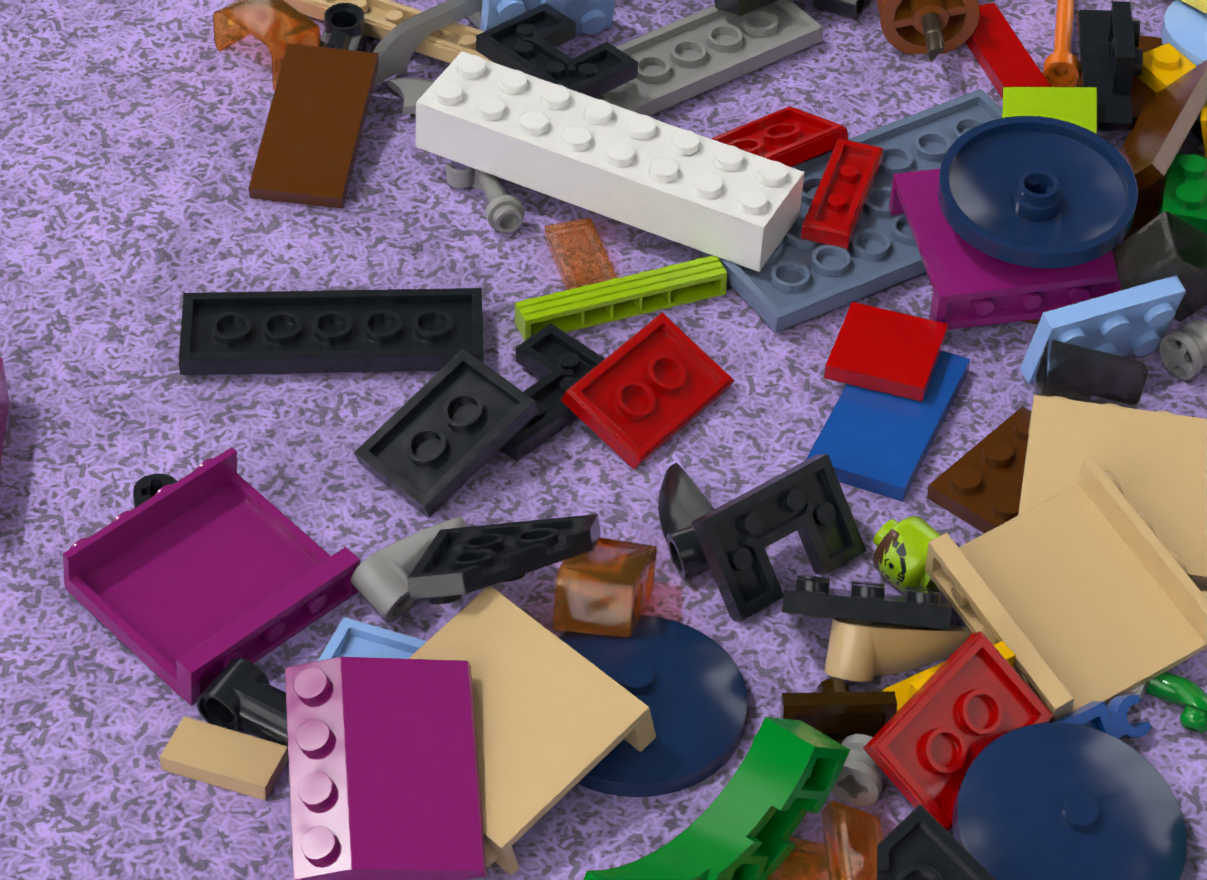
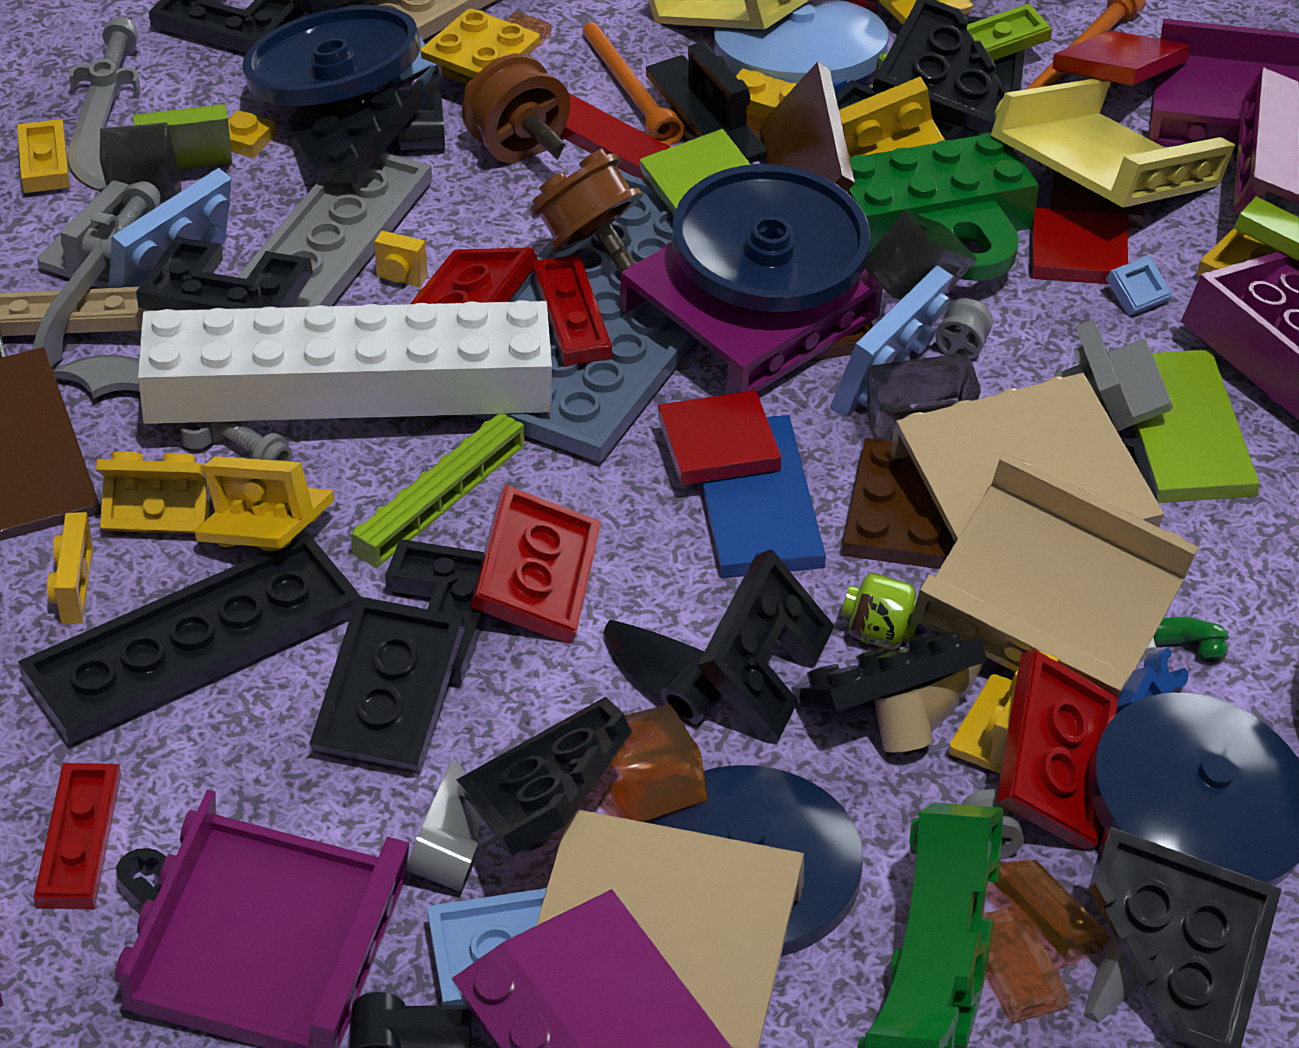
camera: 30 degrees left, 0 degrees up
clear orange tile [544,218,617,290] -> none
dark brown tile [781,678,897,744] -> none
none -> red tile [33,763,121,910]
none -> yellow plate [47,512,94,624]
none -> yellow bracket [95,451,210,534]
none -> yellow bracket [194,456,335,551]
none -> yellow plate [374,230,428,287]
none -> dark orange wheel [528,148,643,272]

